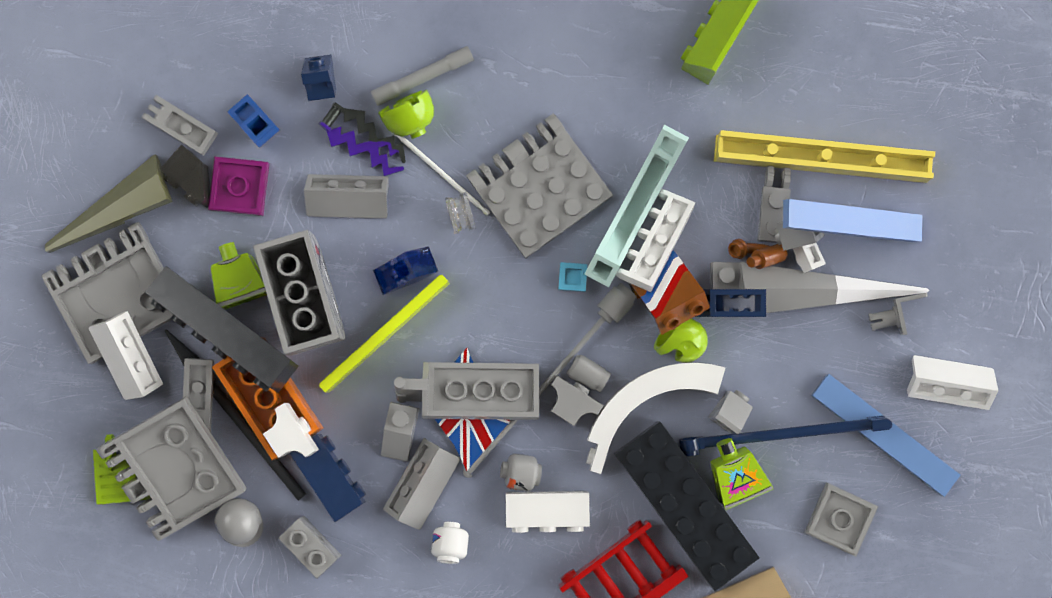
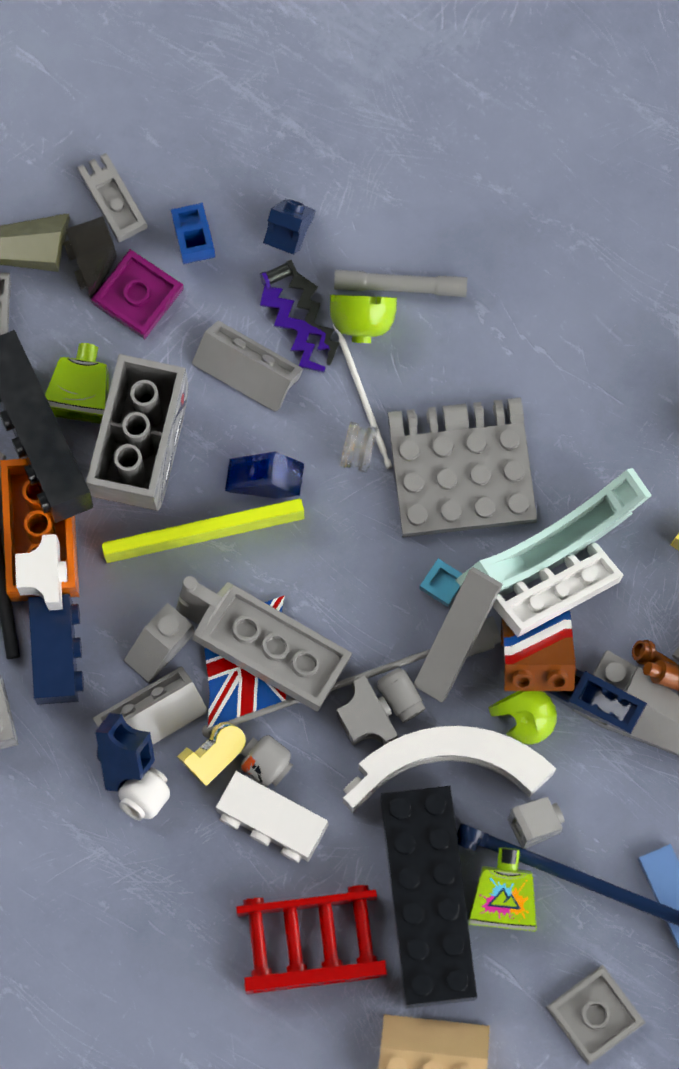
camera: 30 degrees right, 10 degrees down
none -> dark blue brick [95,713,155,792]
none -> light yellow leg [177,722,246,786]
none -> light grey tile [414,567,503,703]

